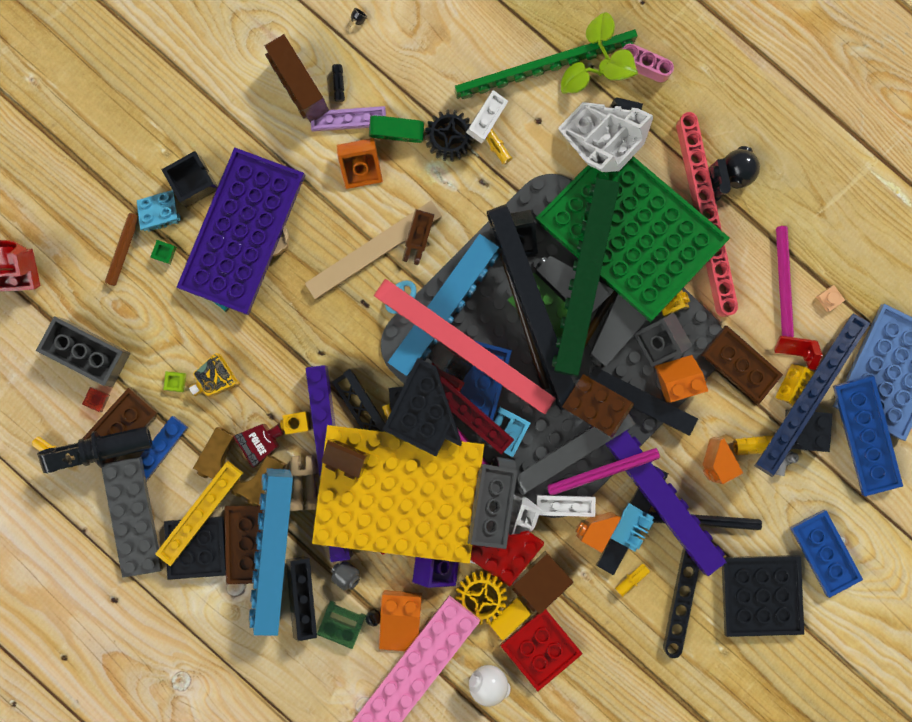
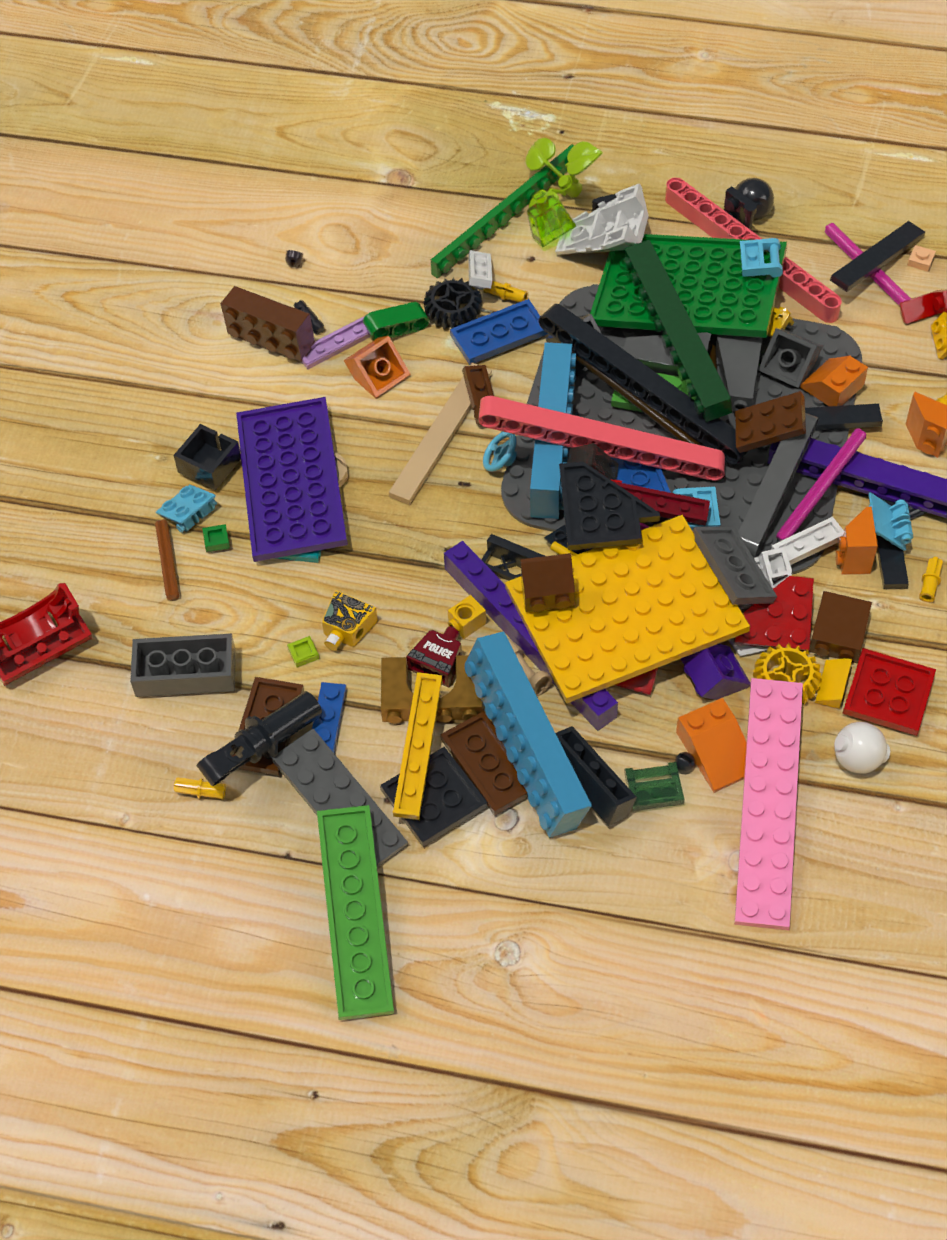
camera: 25 degrees left, 30 degrees down
clear red plate [82,387,110,412] -> none
dark grey head [331,561,360,591] -> none
bright pink beam [623,44,674,82] -> none
reddish brown tile [701,326,783,404] -> none
none -> bright green plate [317,805,394,1020]
none -> blue plate [450,299,548,365]
none -> clear neon green torso [527,191,577,248]
none -> medium azure plate [740,238,783,277]
none -> black tile [830,221,925,292]

